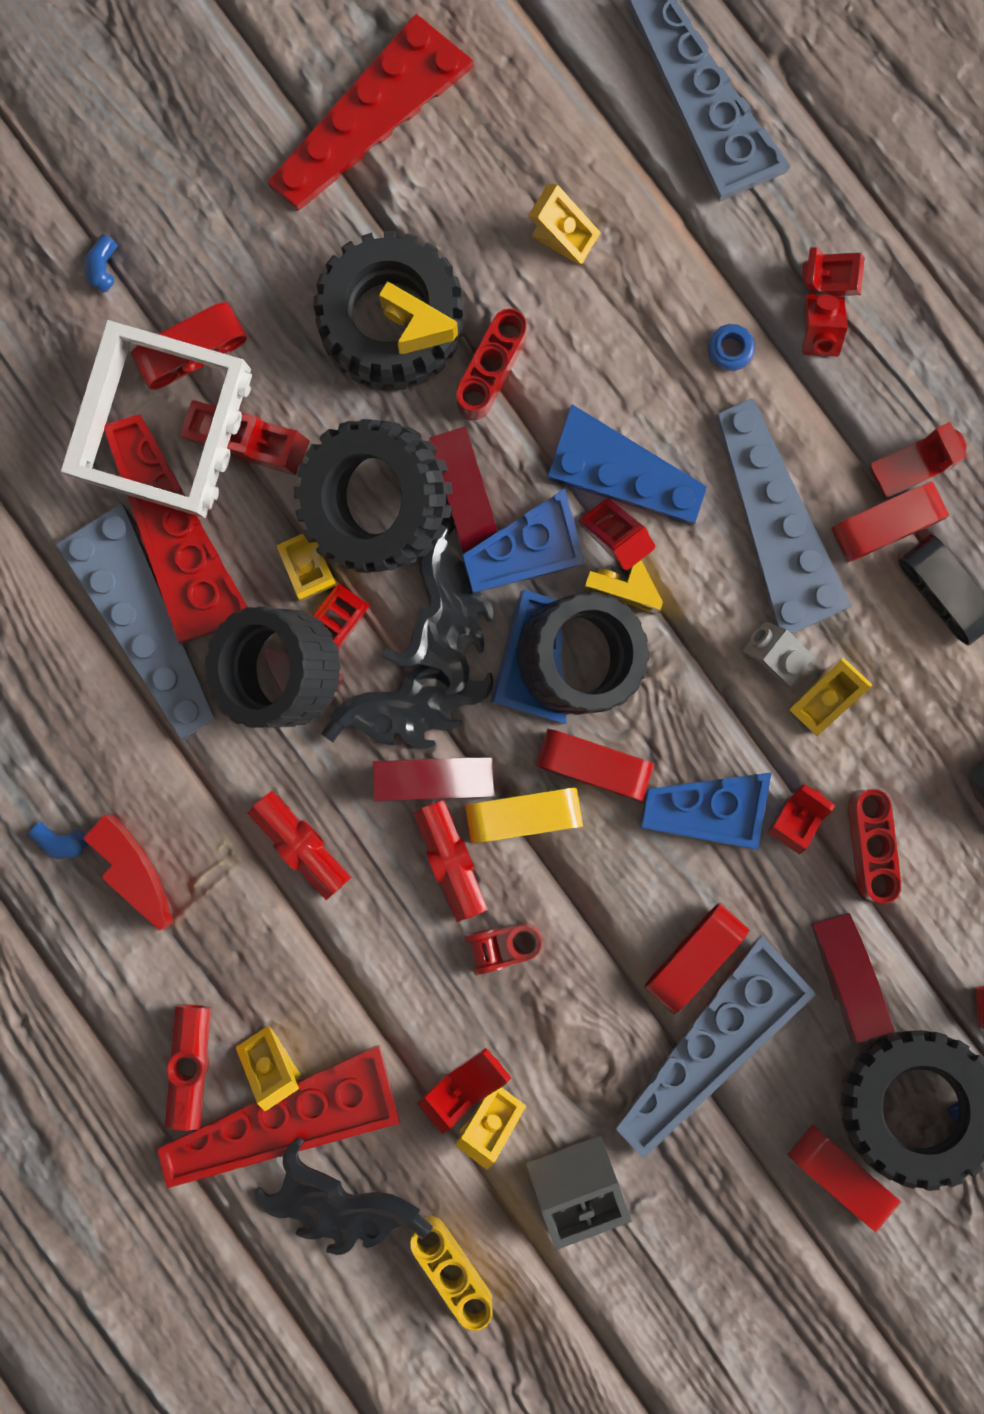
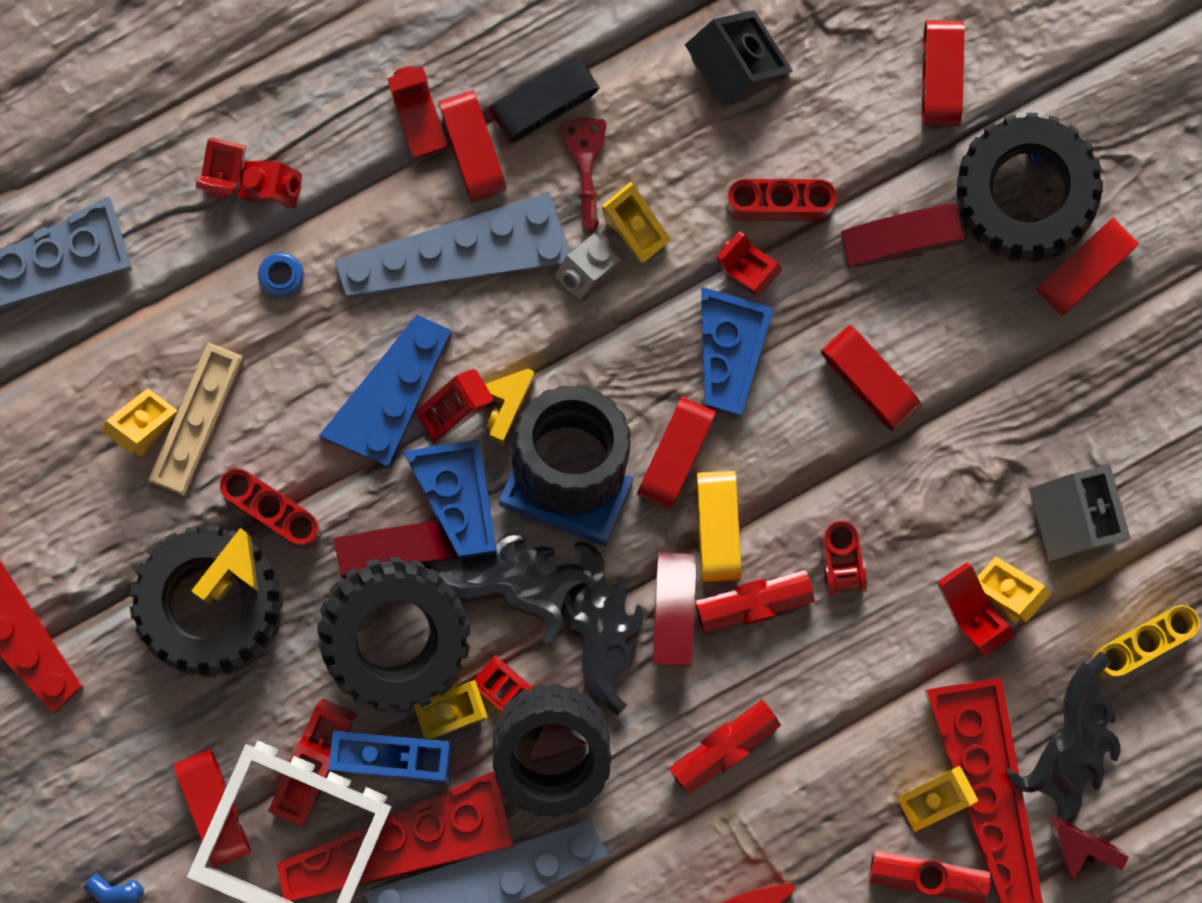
camera: 85 degrees left, 5 degrees down
sand blue wing [615,935,816,1159] -> none
none -> tan tile [148,343,244,497]
none -> blue slope [329,731,454,786]
none -> dark red piece [559,117,607,233]
none -> dark red slope [1049,815,1129,881]

